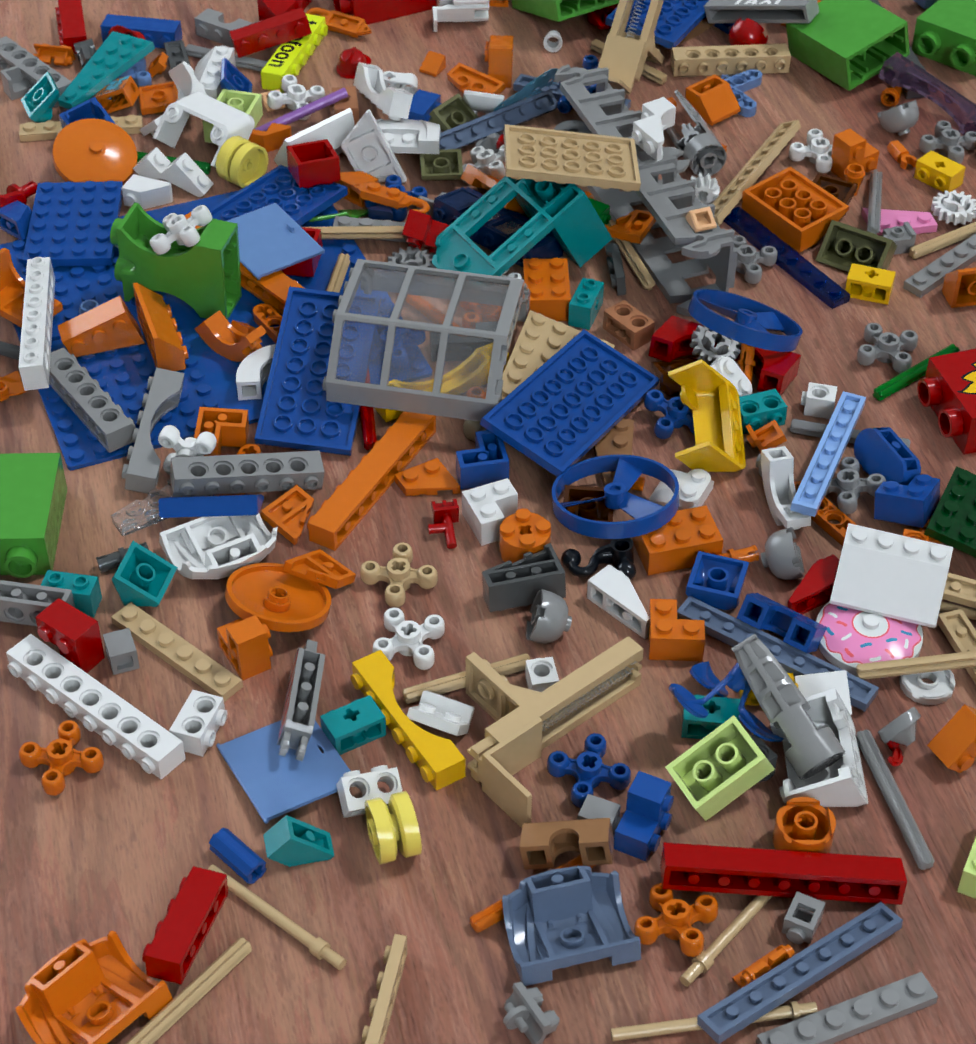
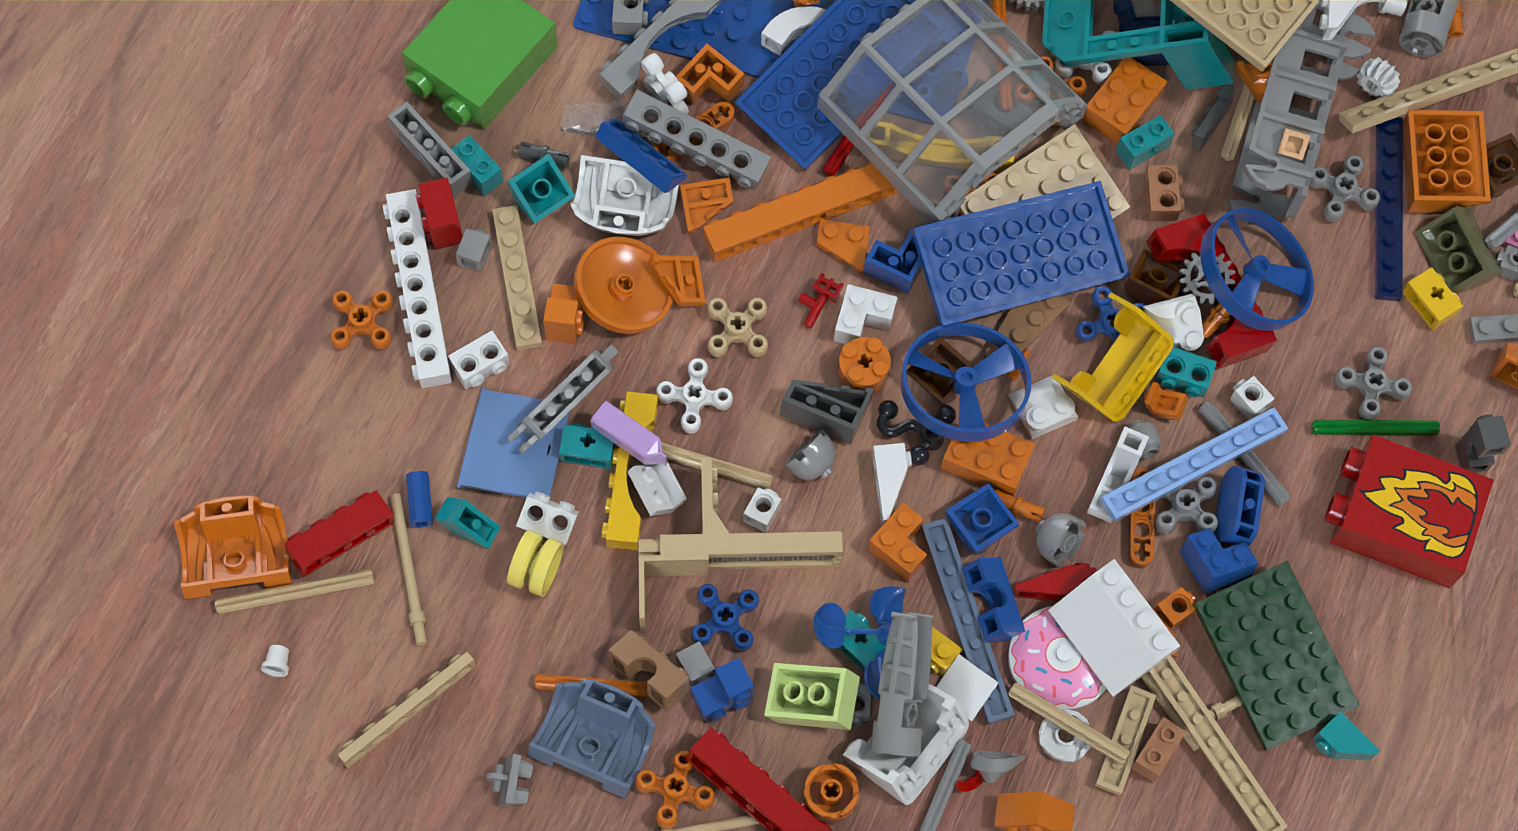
camera: 35 degrees right, 25 degrees up
none -> lavender piece [590,401,667,466]

